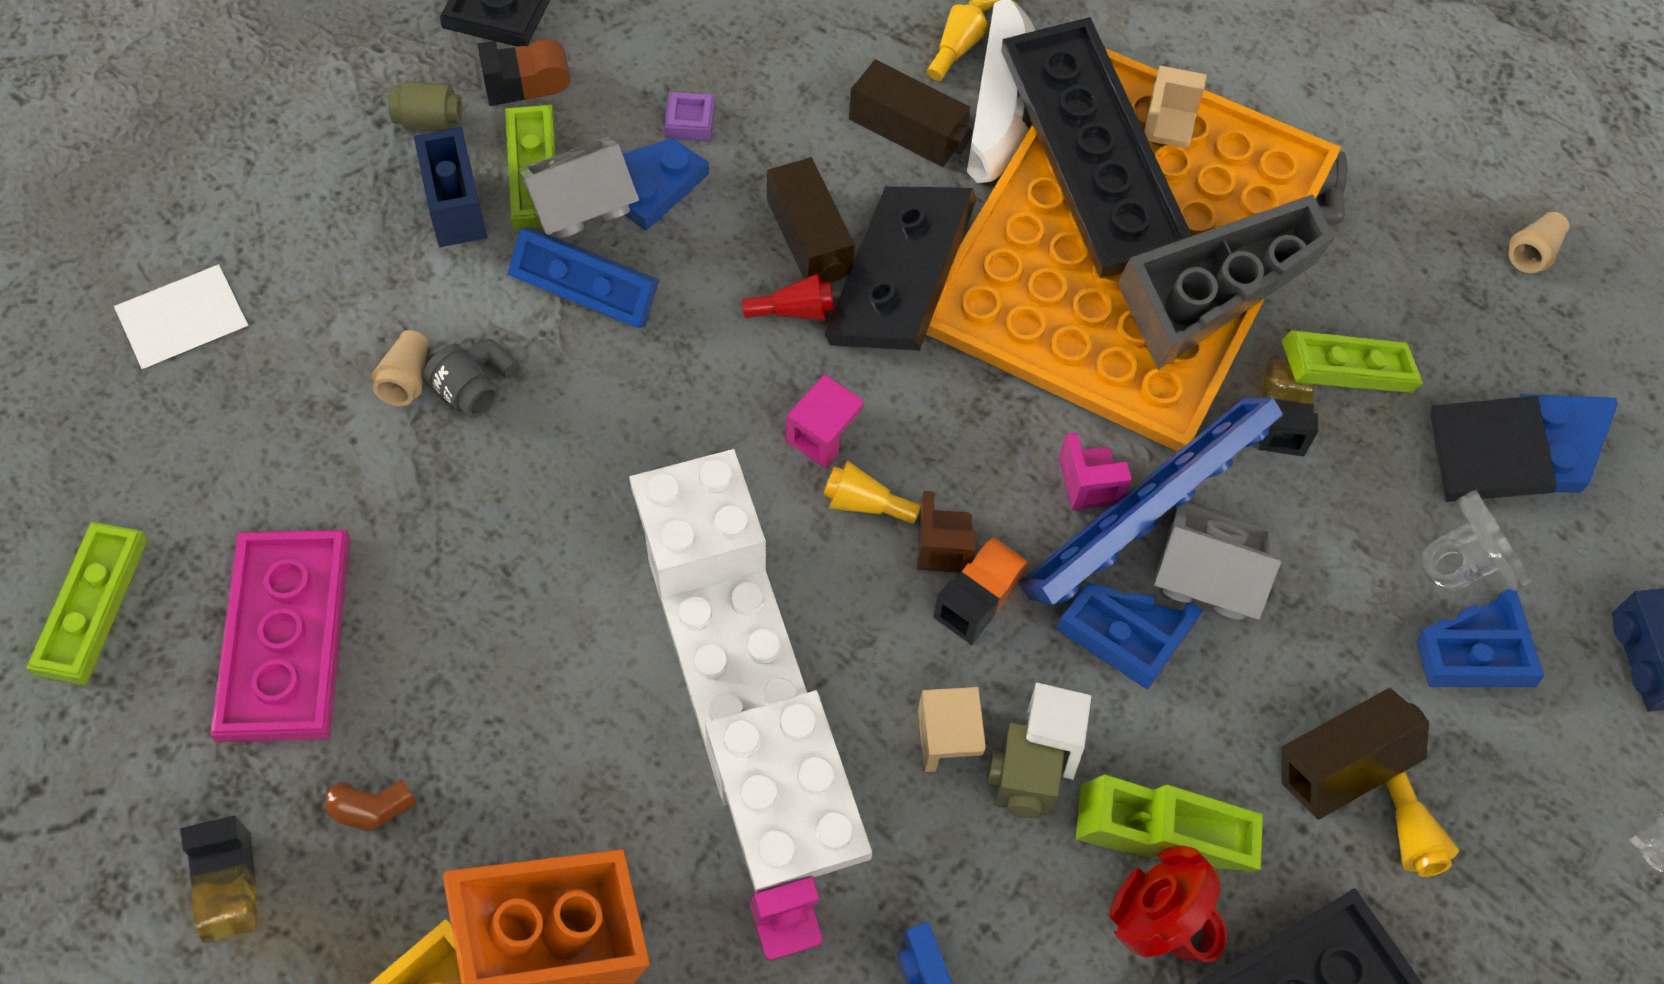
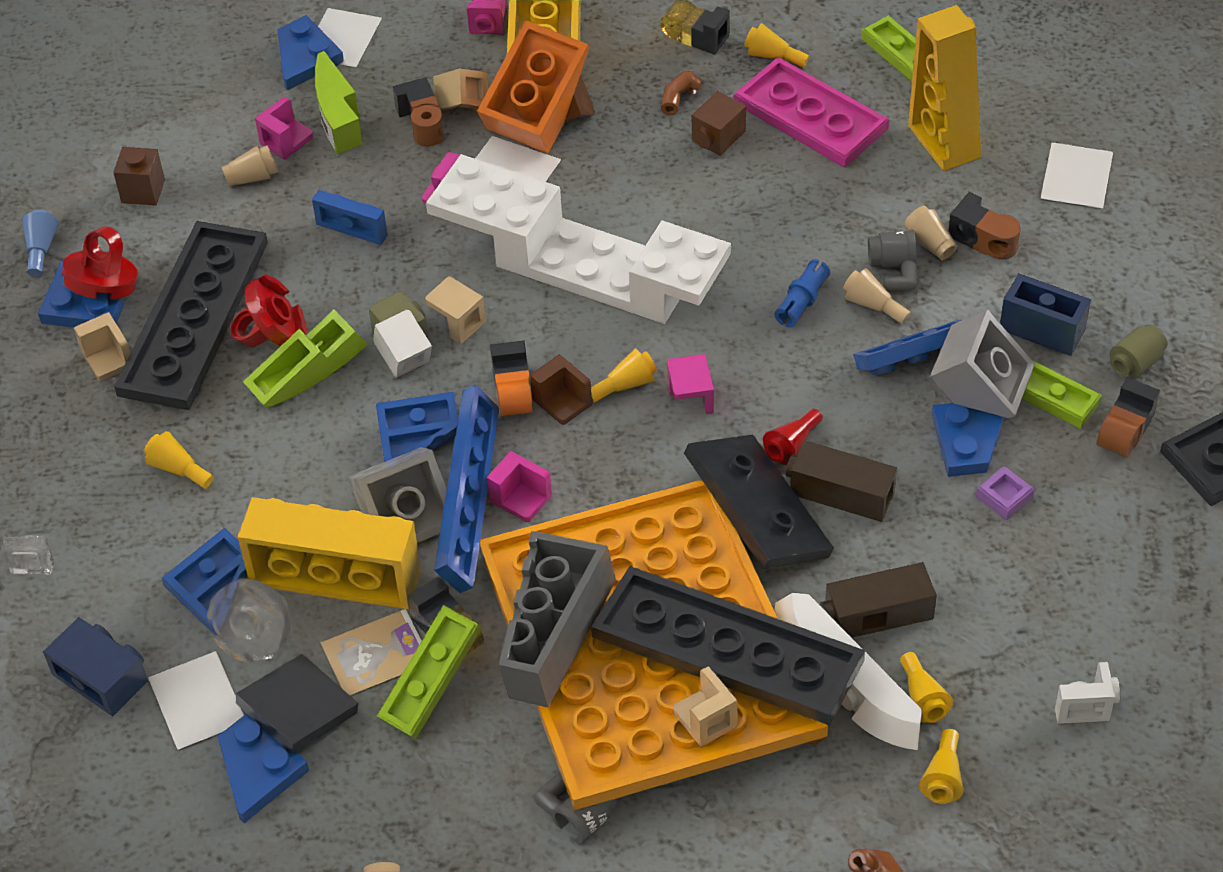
camera: 140 degrees right, 10 degrees down
dark brown brick [1281,688,1429,820] -> none
none -> white sticker [148,651,244,750]
none -> yellow brick [238,497,421,610]
none -> sticker [320,609,421,695]
none -> white sticker [475,136,561,182]
none -> reddish brown brick [691,91,746,156]
none -> yellow cone [744,23,809,68]
none -> blue pin [774,259,830,328]
none -> tan cone [843,268,911,324]
none -> yellow wedge [908,5,981,171]
none -> leg [948,192,1021,259]

